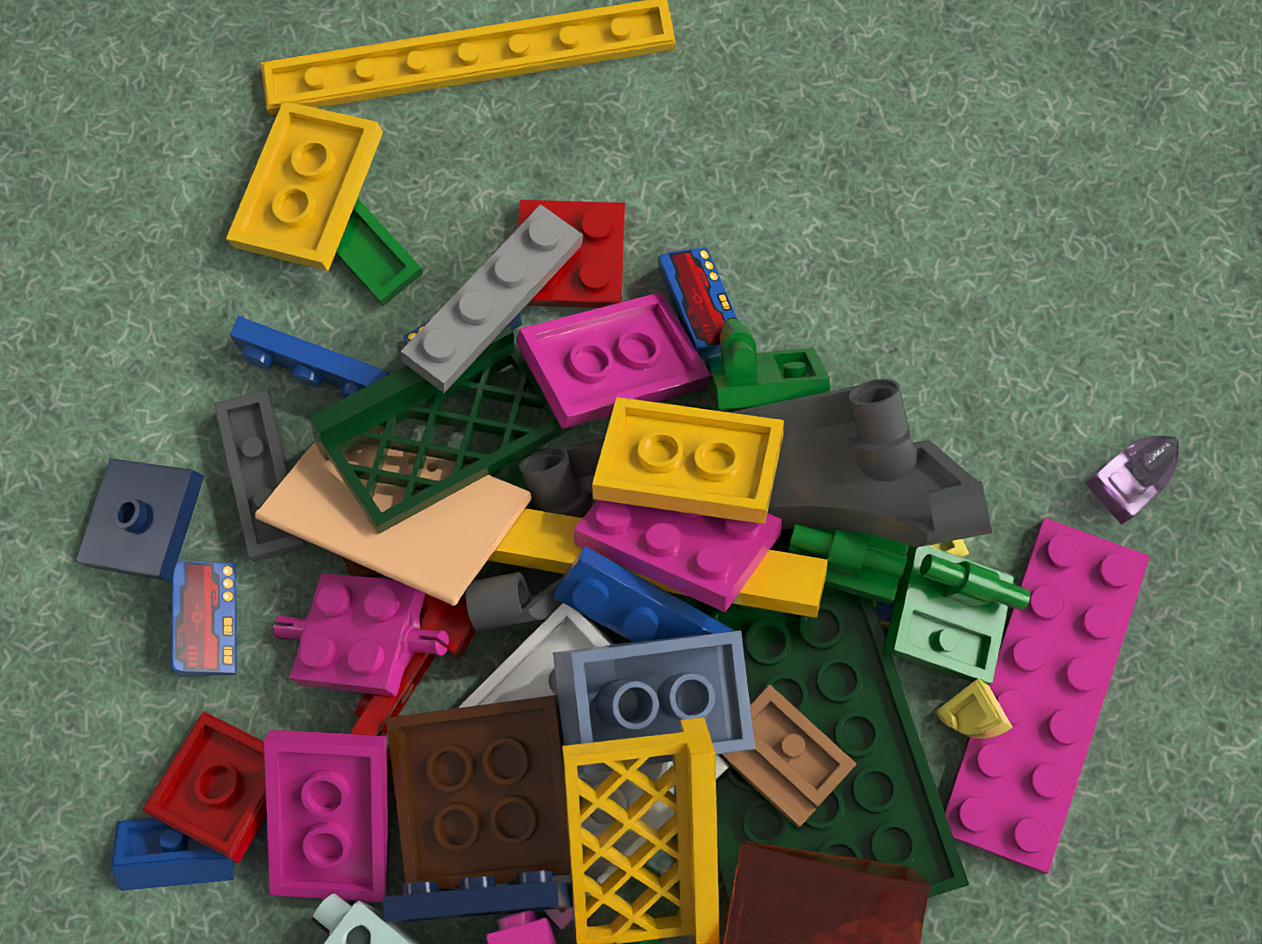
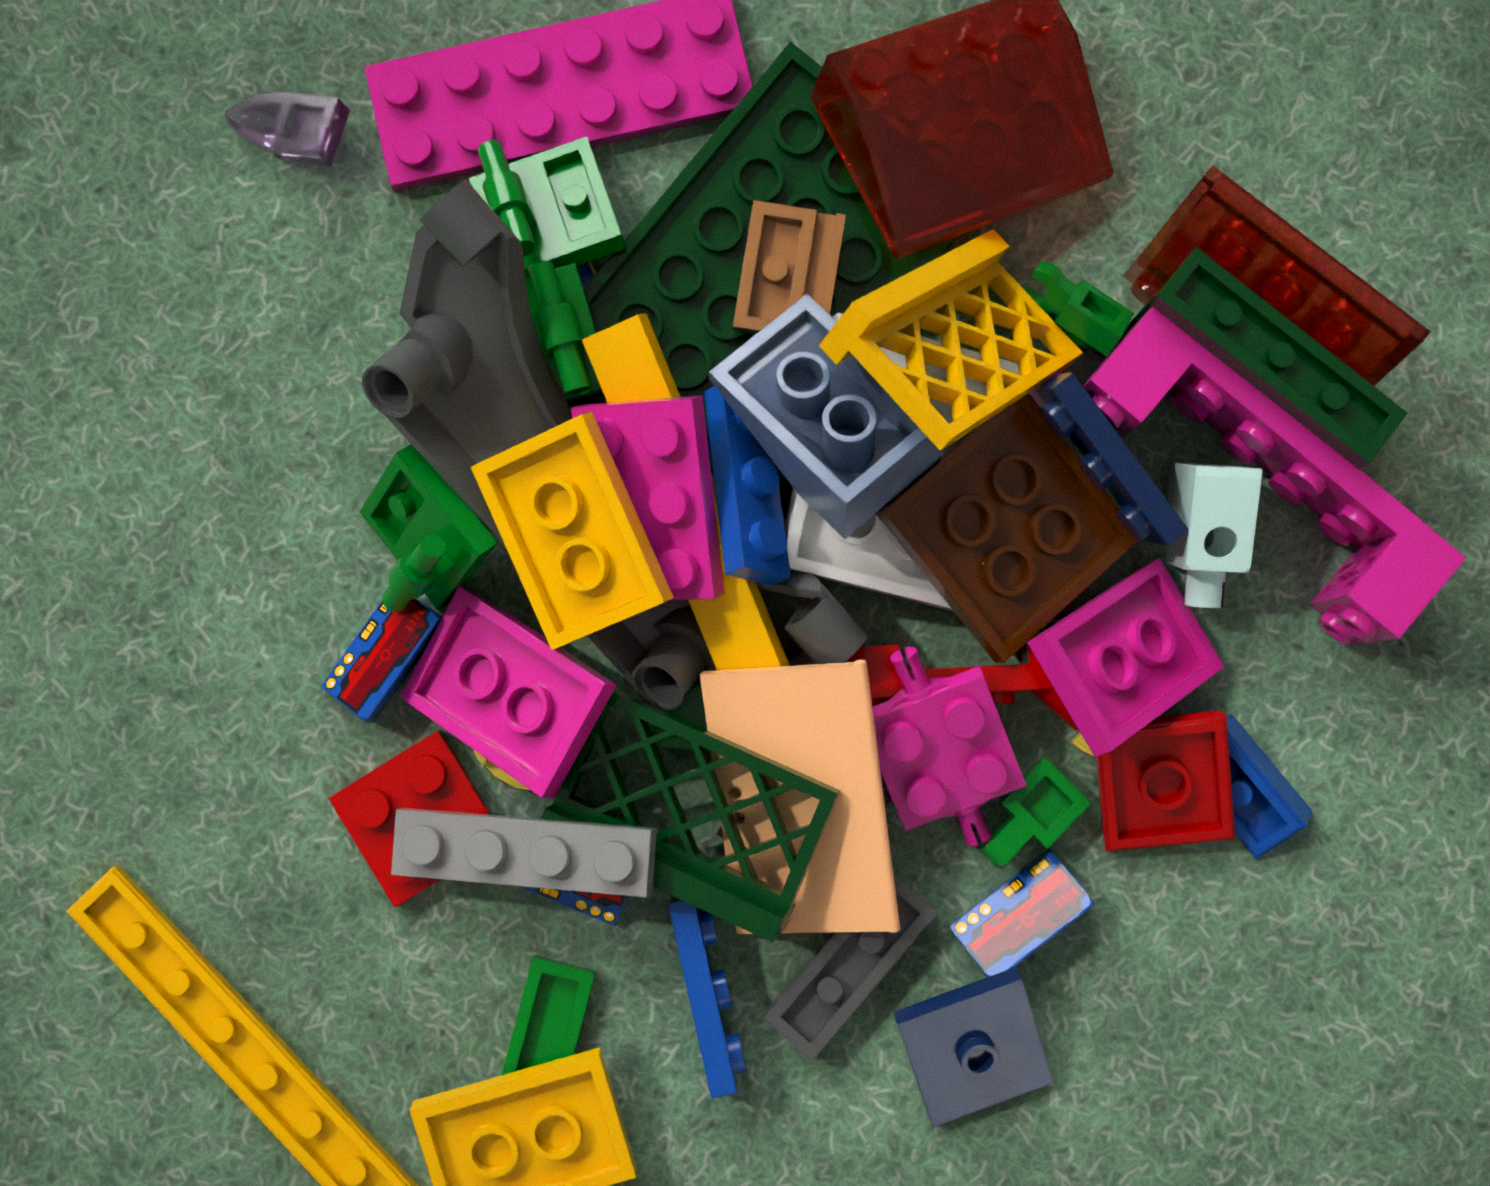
camera: 130 degrees left, 10 degrees up
light yellow tile [935,678,1013,739] -> none
none -> green plate [977,757,1091,867]

